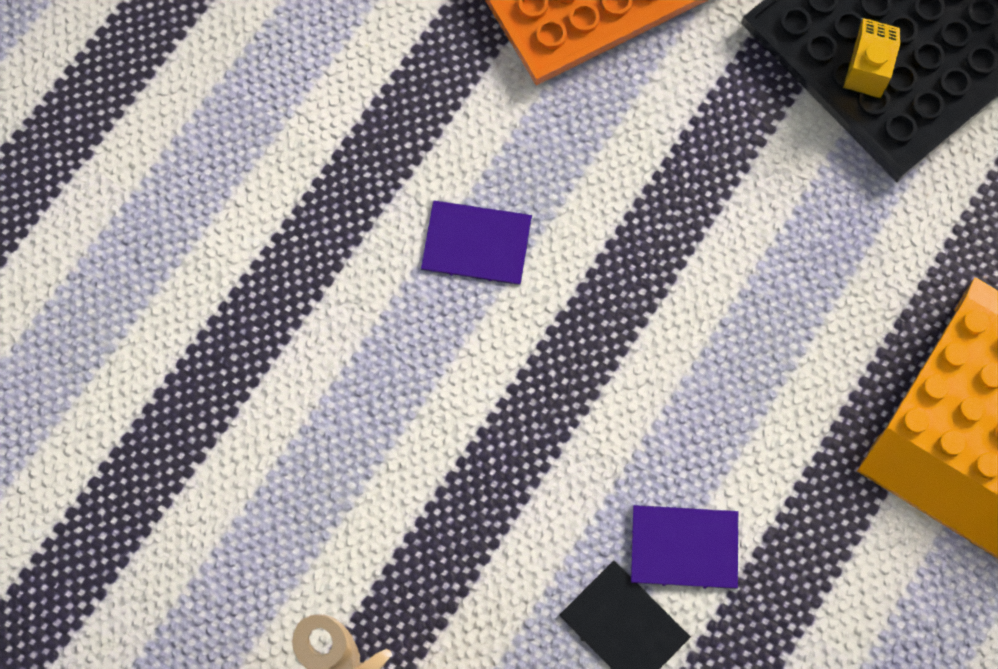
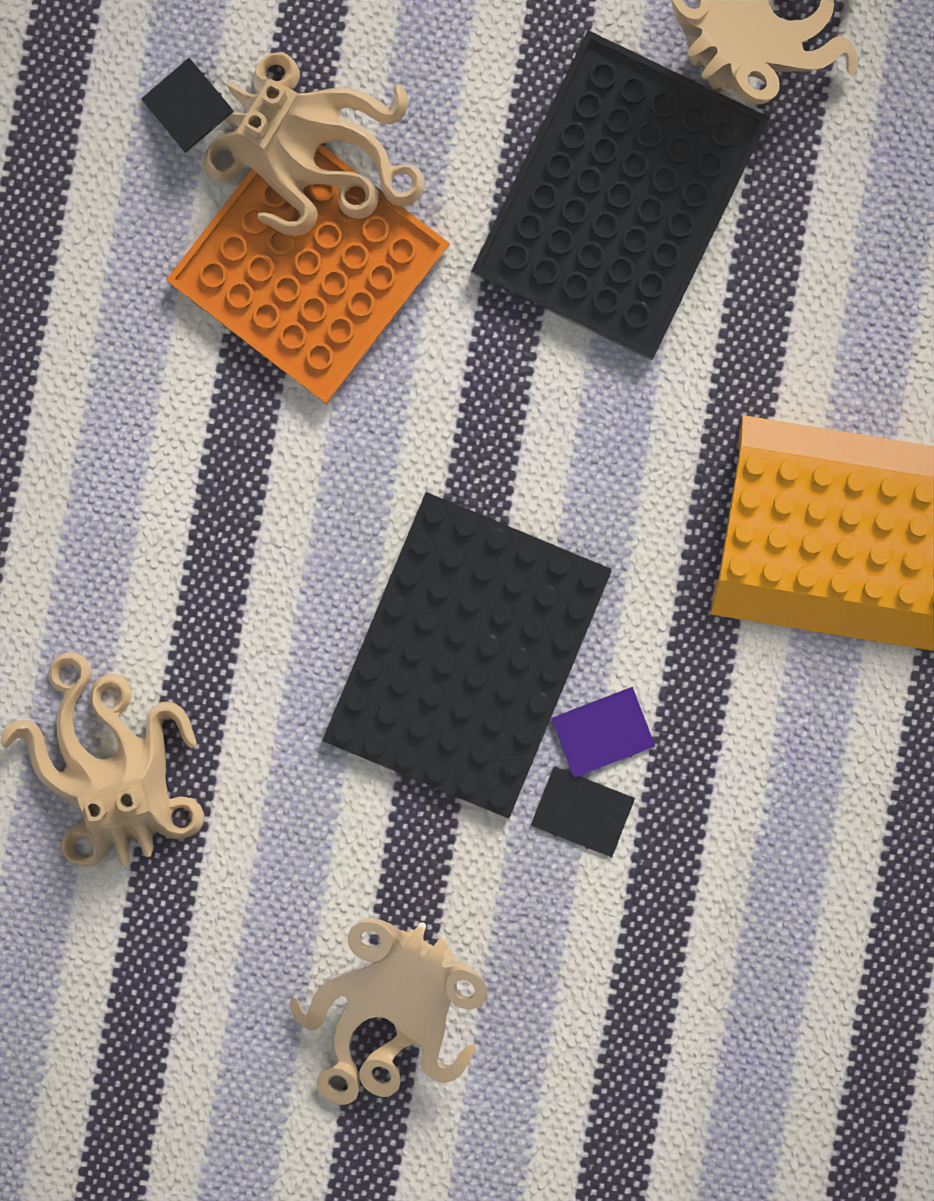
camera: 25 degrees left, 15 degrees up
dark purple window [421,200,532,285] -> none
yellow slope [843,18,900,98] -> none
none -> tan hips [1,652,204,867]
none -> black plate [322,492,613,819]

